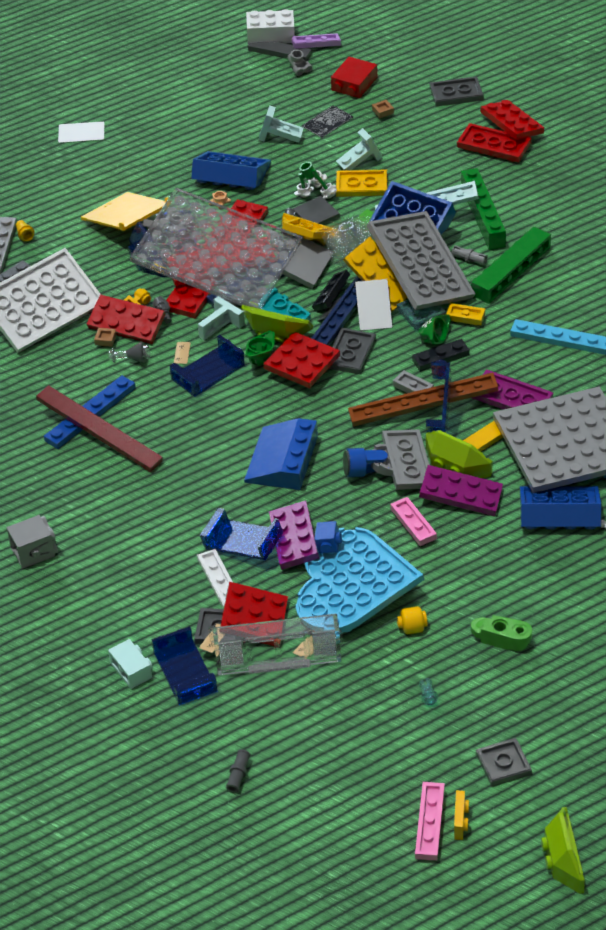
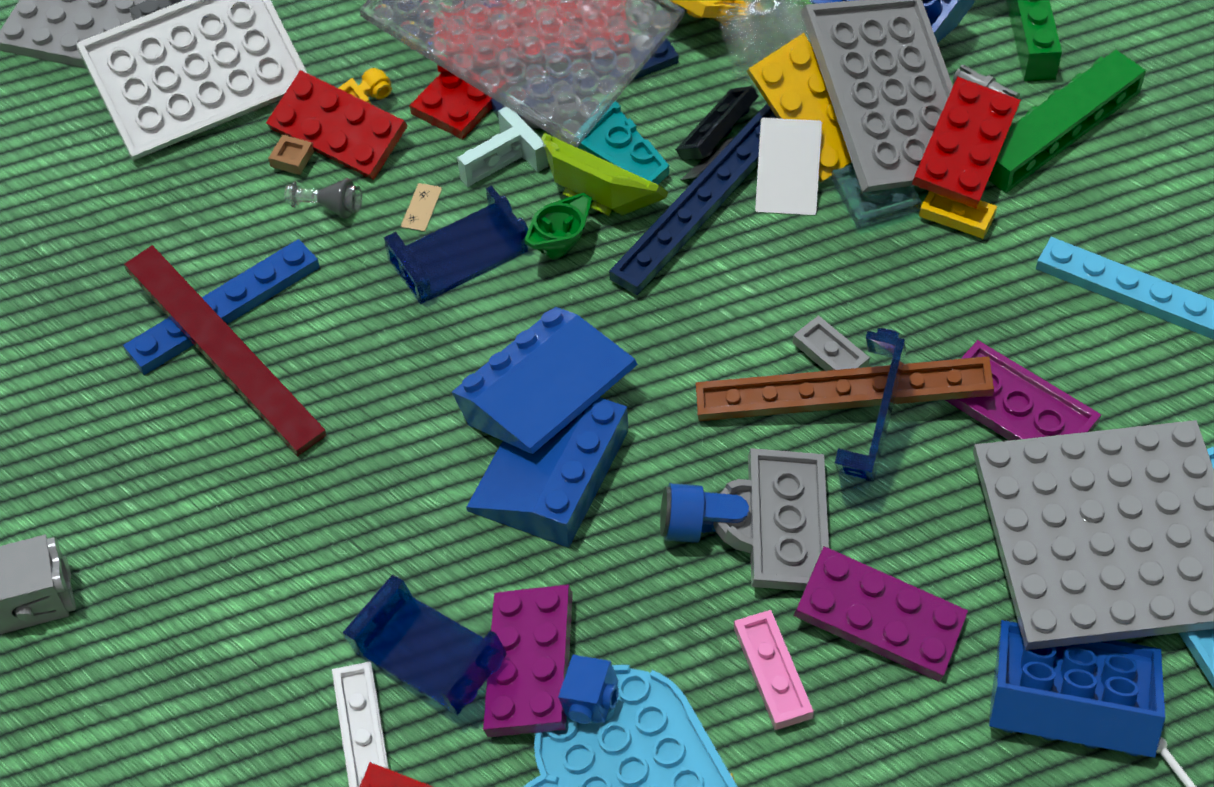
camera: 10 degrees right, 10 degrees up
dark grey piece [152,296,172,324] -> none
red plate [263,332,340,388] -> none
light grey tile [281,237,334,289] -> none
dark grey tile [328,328,376,374] -> none
black plate [412,339,470,371] -> none
green hat [419,314,451,344] -> none
lime wedge [426,430,493,478] -> none
yellow tile [463,420,503,451] -> none
none -> blue slope [451,307,638,454]
none -> red plate [912,76,1021,209]

